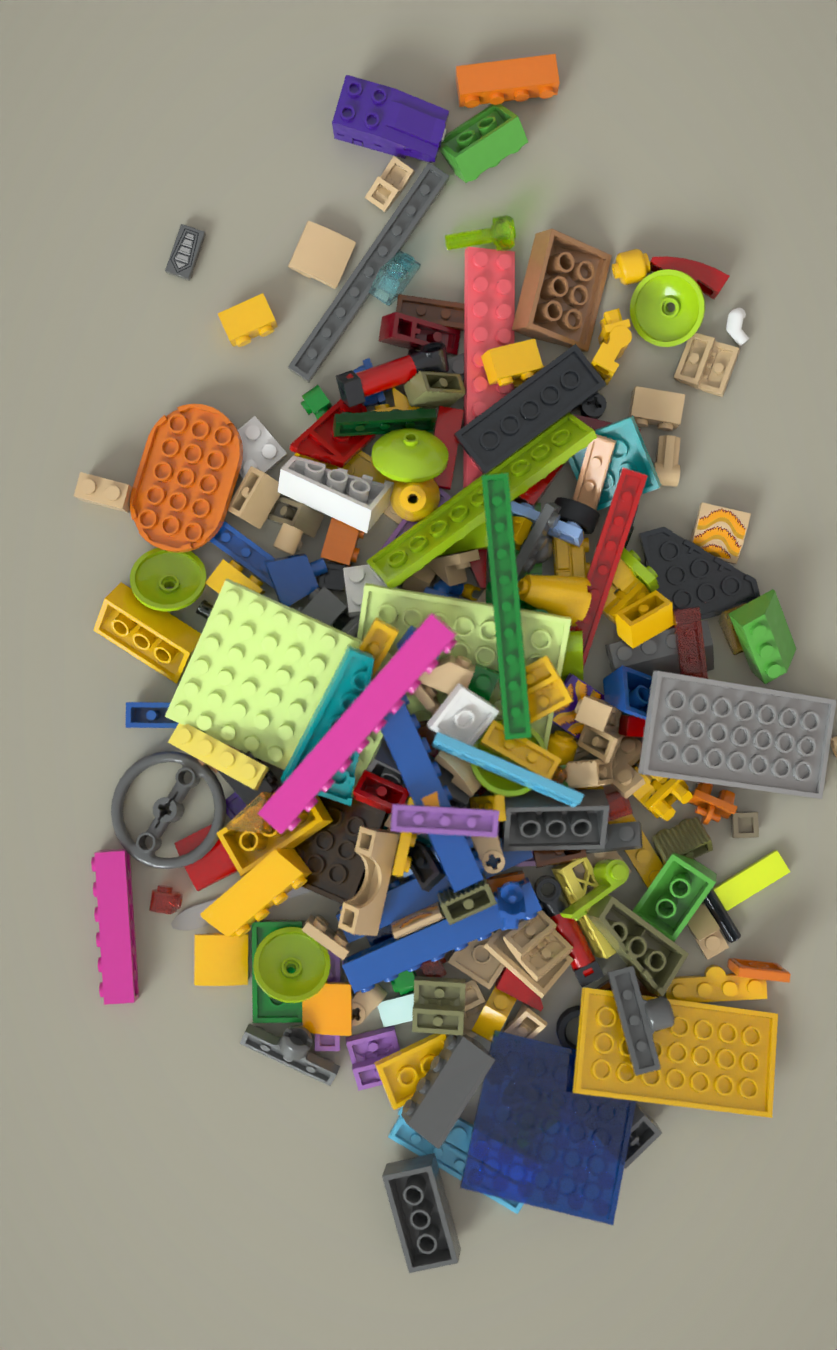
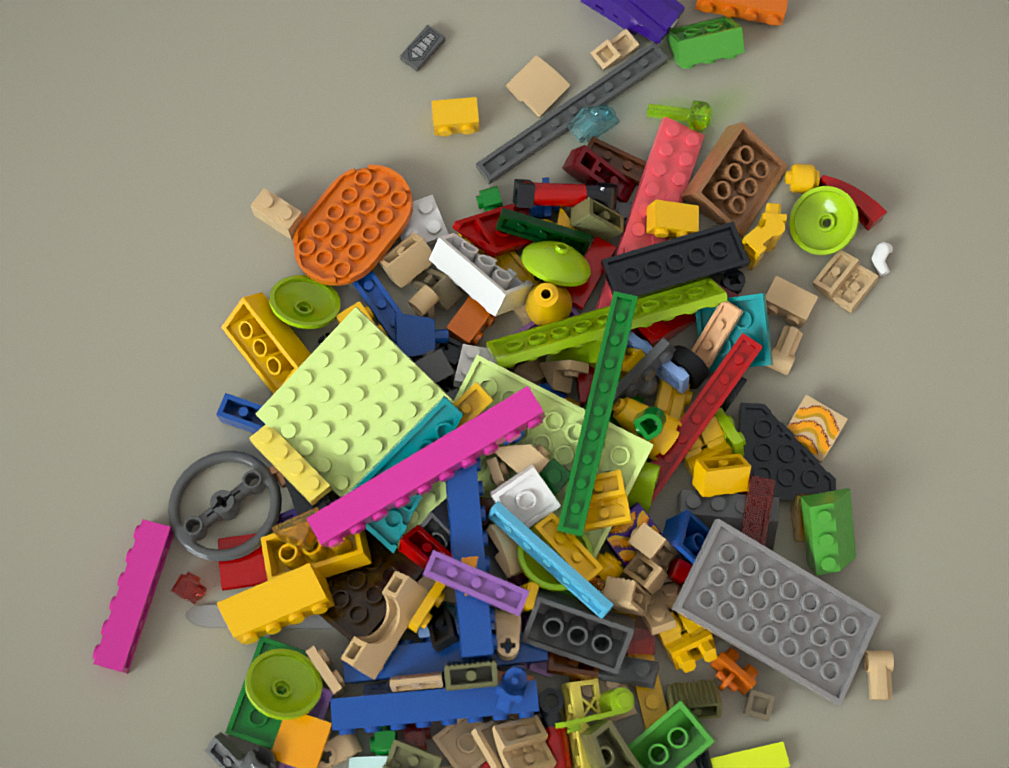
camera: 15 degrees right, 15 degrees down
yellow slope [194,933,248,986] -> none
none -> green plate [633,407,666,442]

